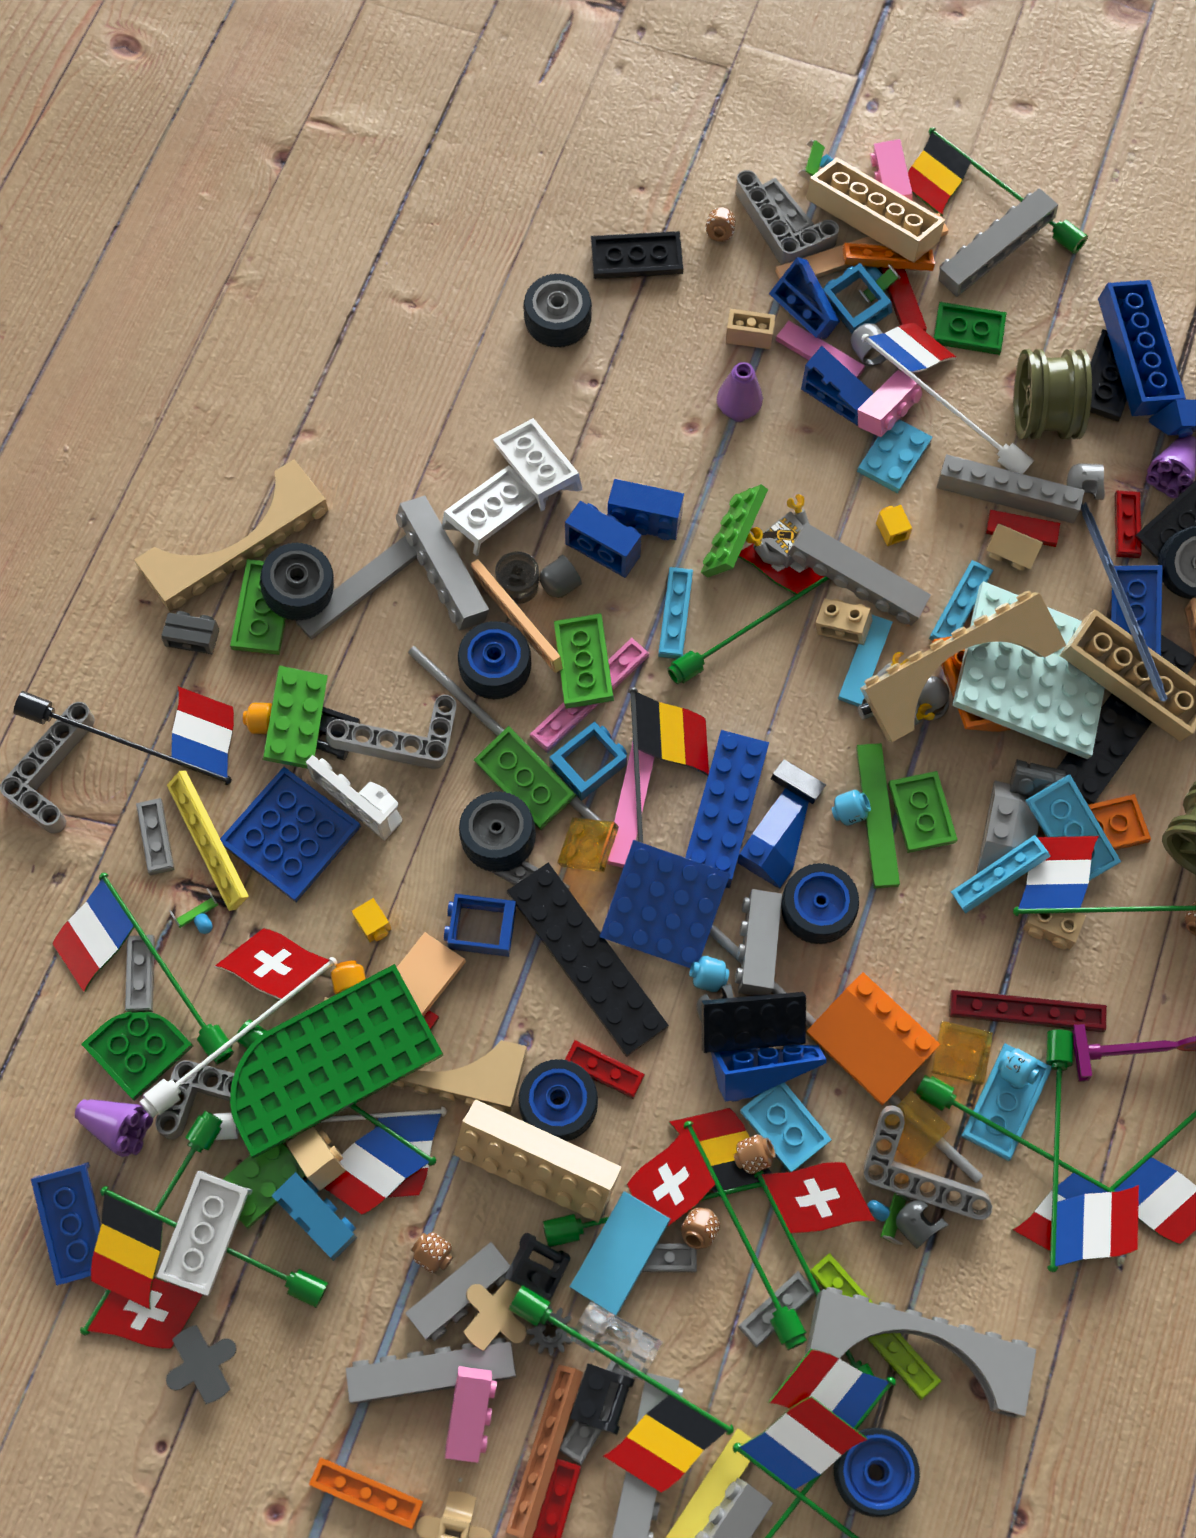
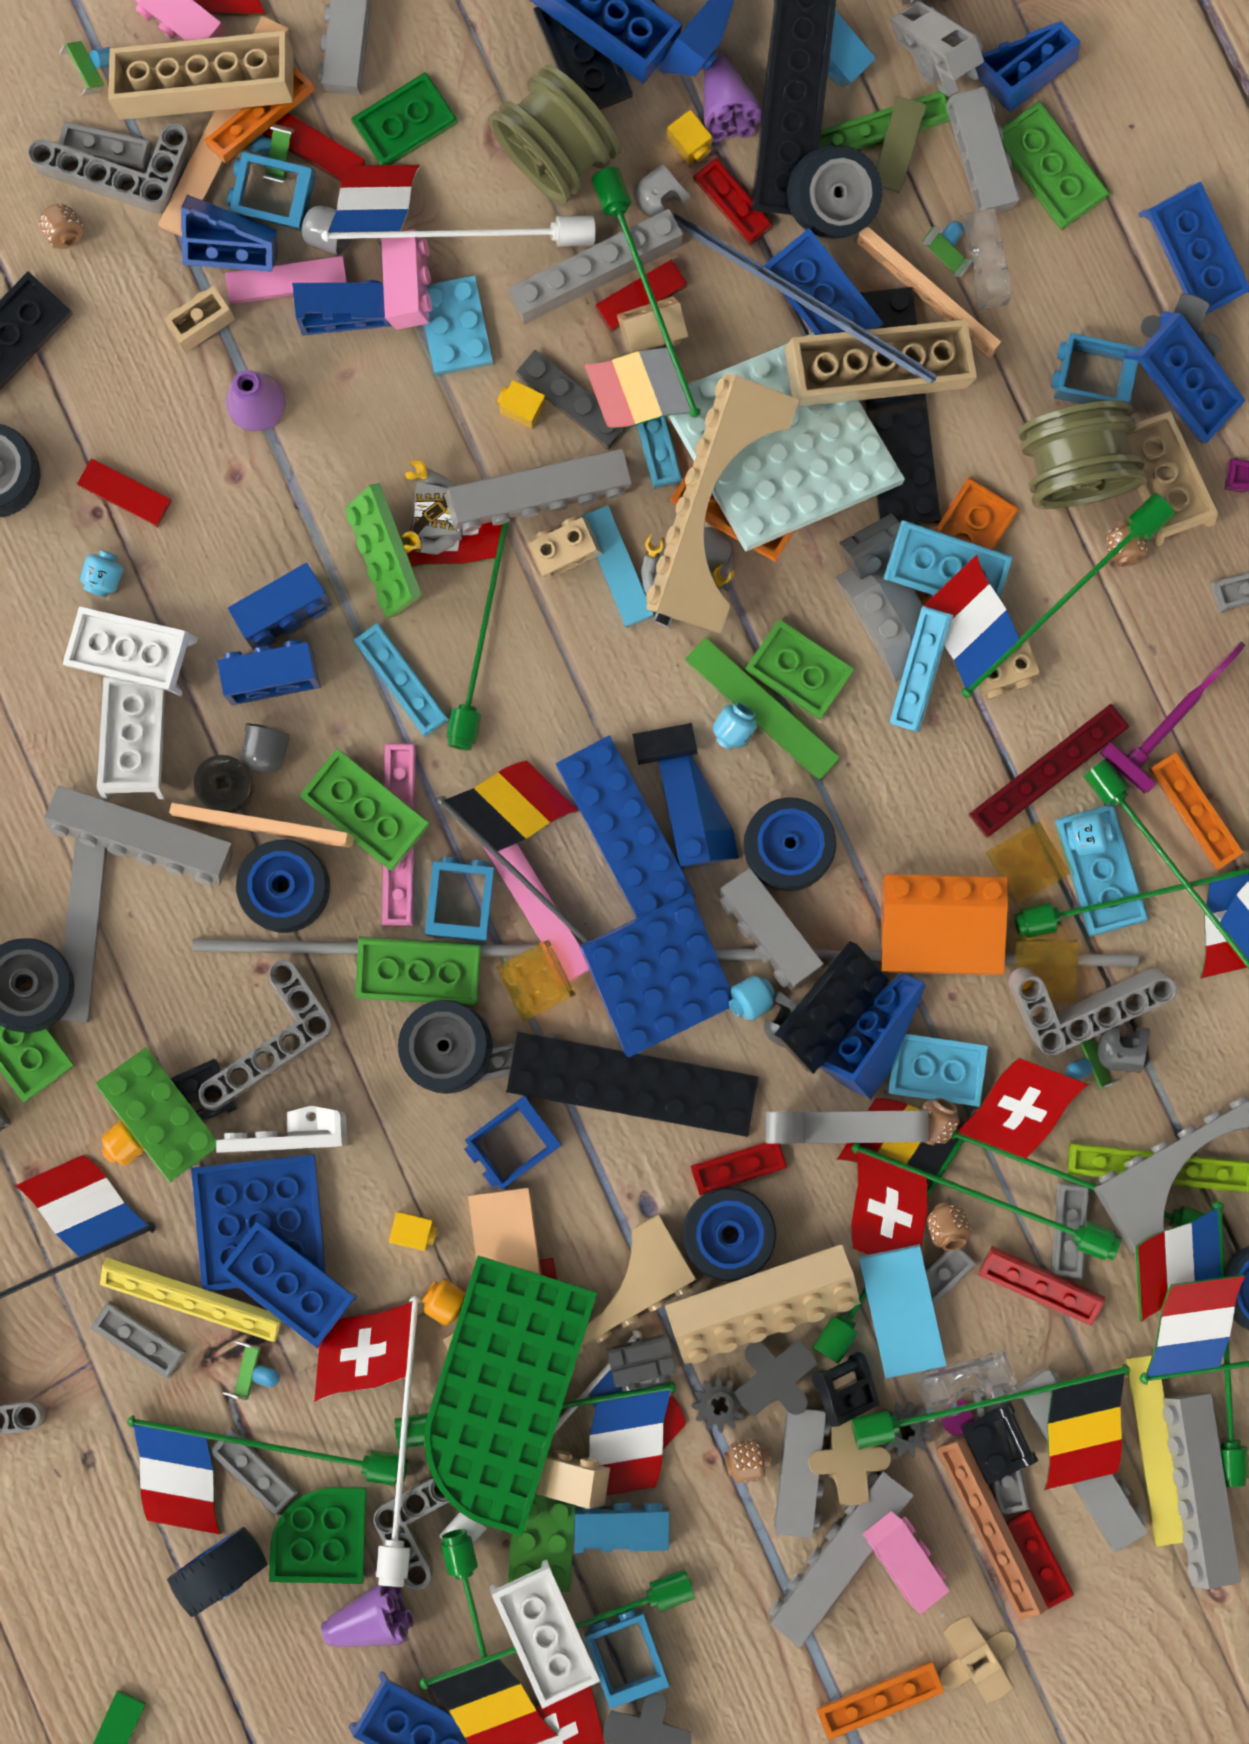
camera: 45 degrees left, 15 degrees up
none -> red tile [77,458,172,528]
none -> medium azure head [79,550,124,597]
none -> black wheel [167,1527,268,1617]
none -> blue plate [219,1221,358,1348]
none -> dark grey plate [516,350,626,449]
none -> flag [584,167,701,428]
none -> dark azure window [584,1608,670,1709]
none -> dark grey brick [606,1334,676,1391]
none -> yellow brick [666,110,713,165]
none -> dark grey gear [692,1376,745,1433]
none -> dark grey piece [735,1340,817,1416]
none -> light grey beam [765,1111,929,1144]
none -> magenta tile [941,1398,974,1436]
none -> red tile [978,1246,1105,1326]
none -> orange plate [1148,752,1244,871]

